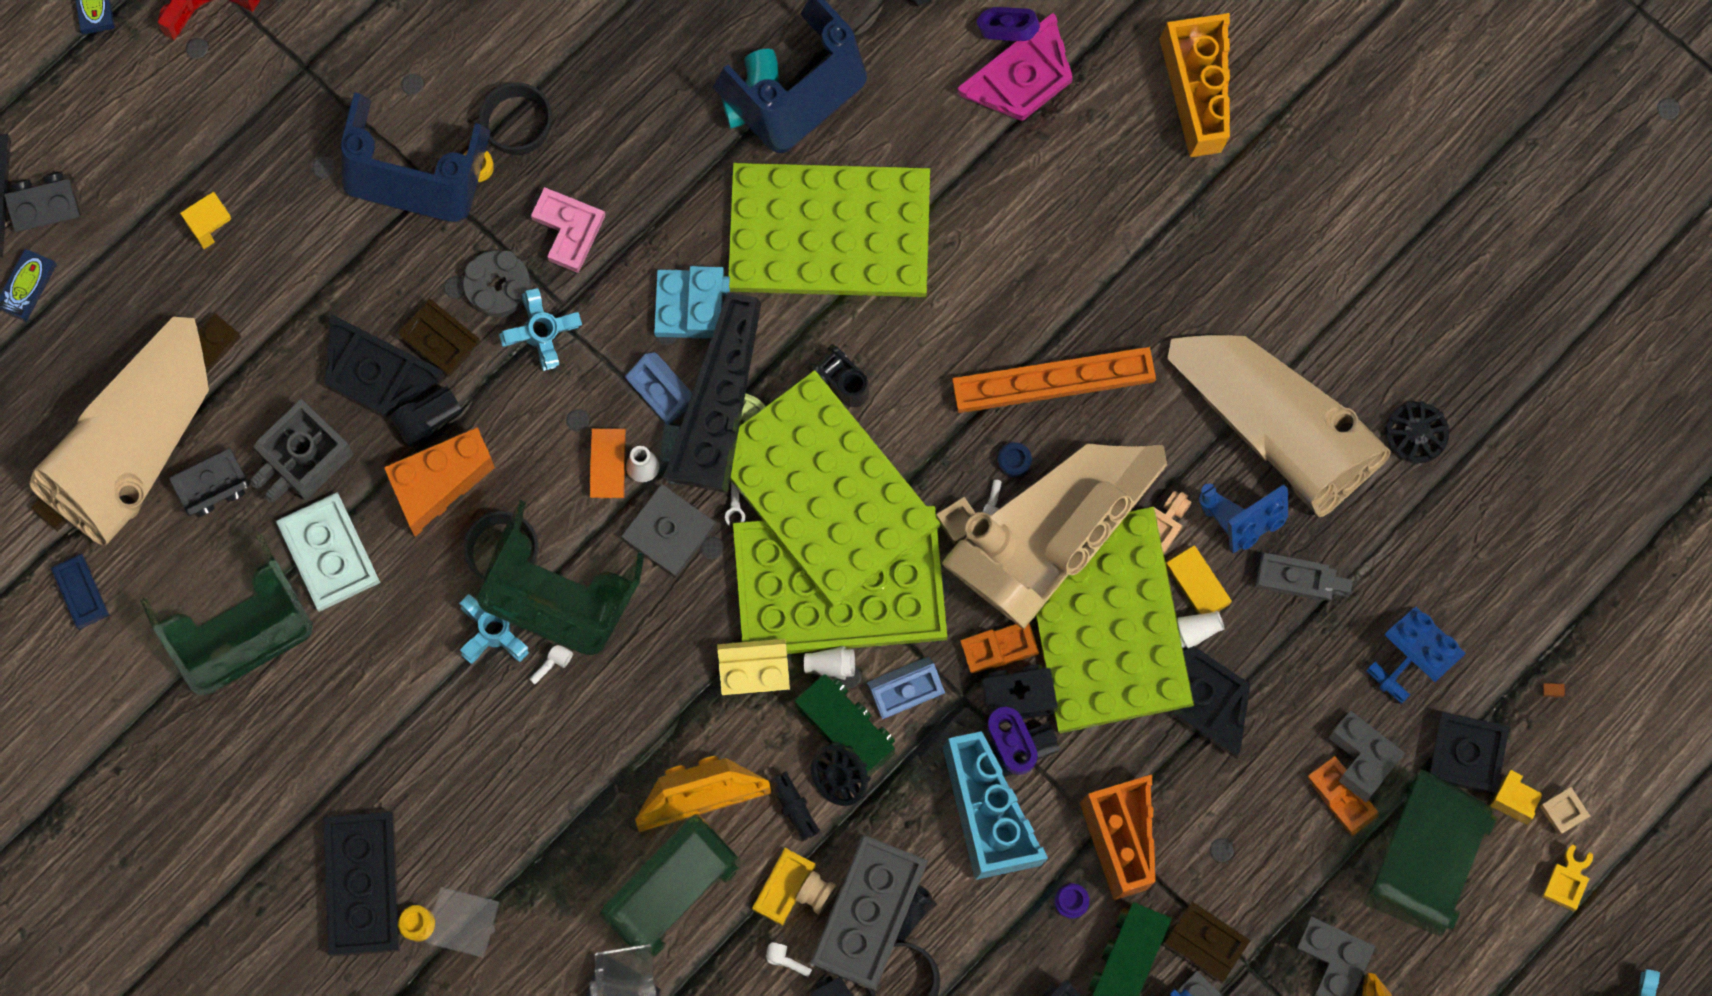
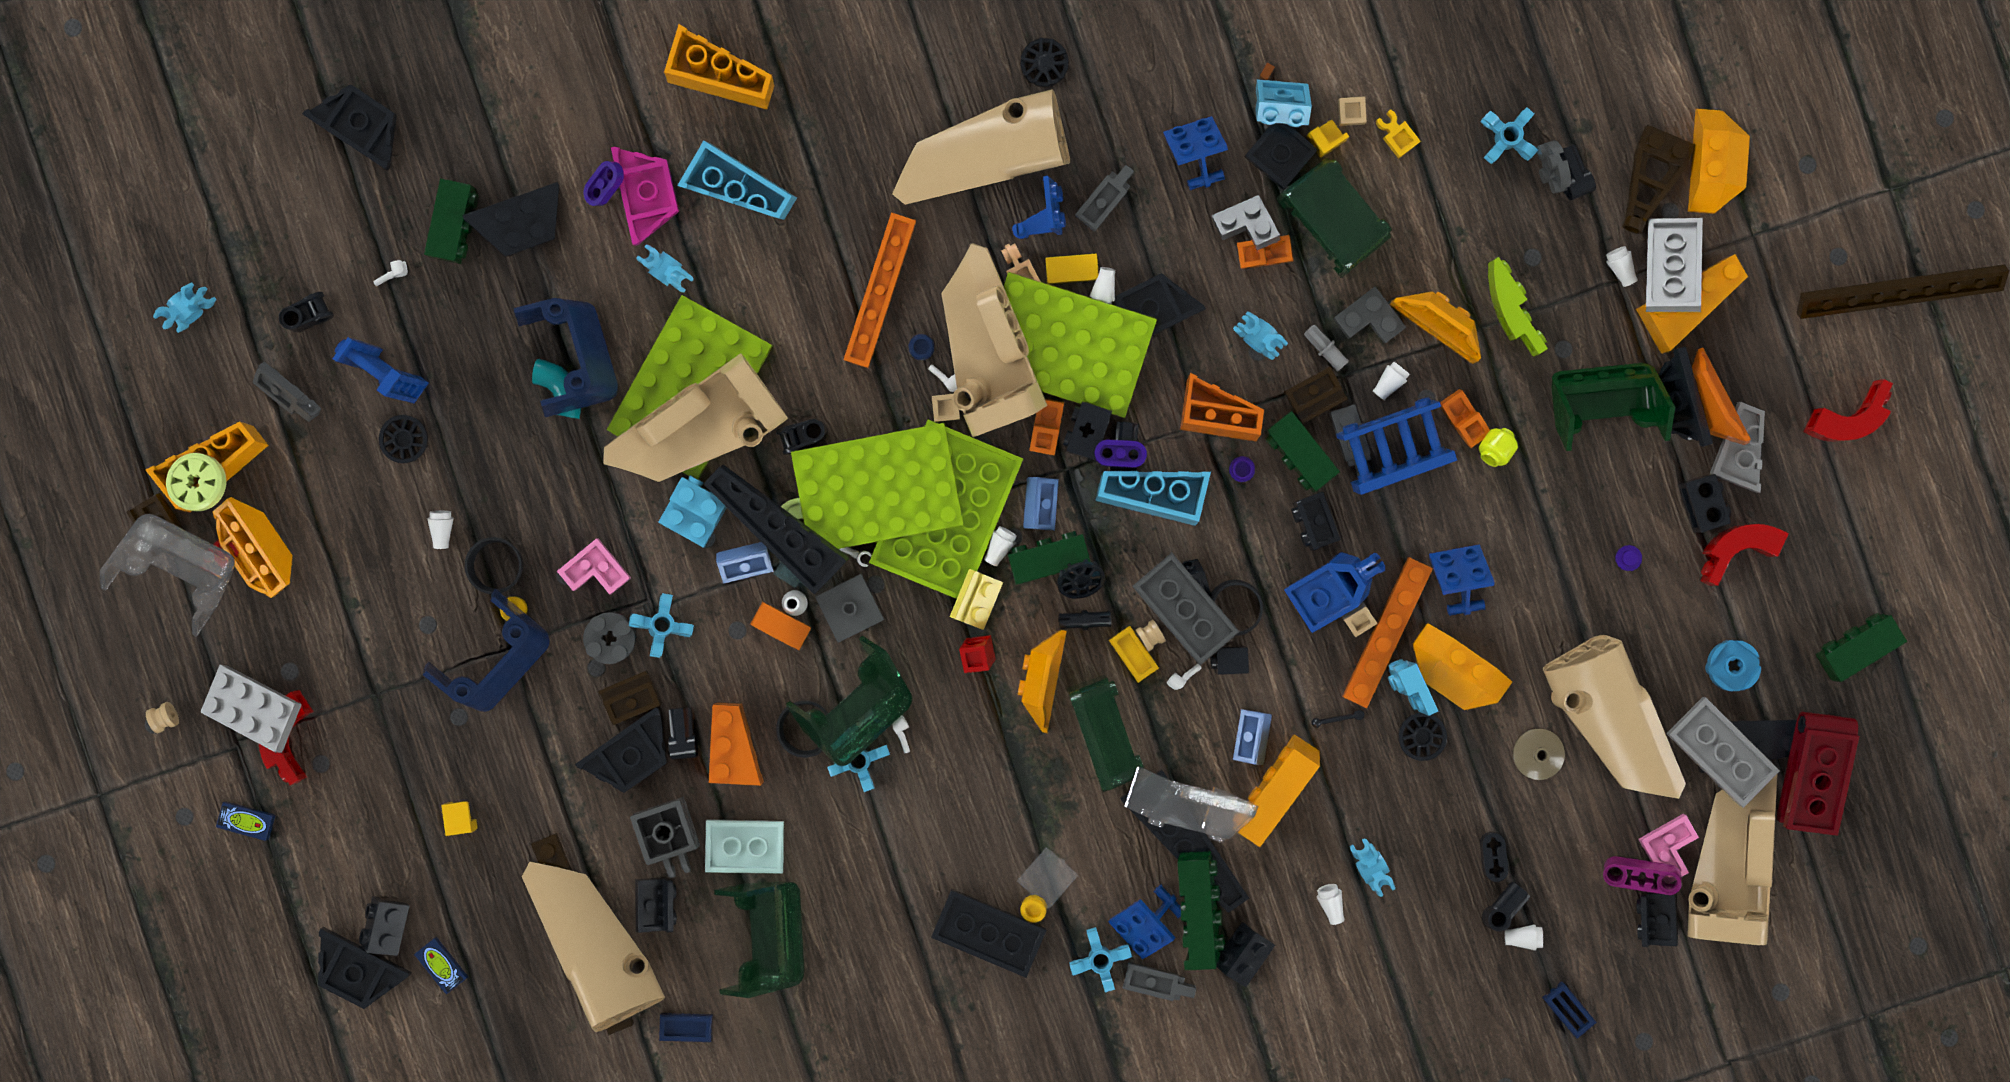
camera: 65 degrees left, 15 degrees up
none -> white cone [427,510,454,549]
none -> tan panel [603,353,788,482]
none -> medium azure pin [637,244,693,292]
none -> medium azure wedge [677,141,797,220]
none -> red brick [959,635,996,673]
none -> medium azure pin [1233,311,1288,360]
none -> medium azure plate [1255,80,1312,127]
none -> light grey axle [1304,325,1349,371]

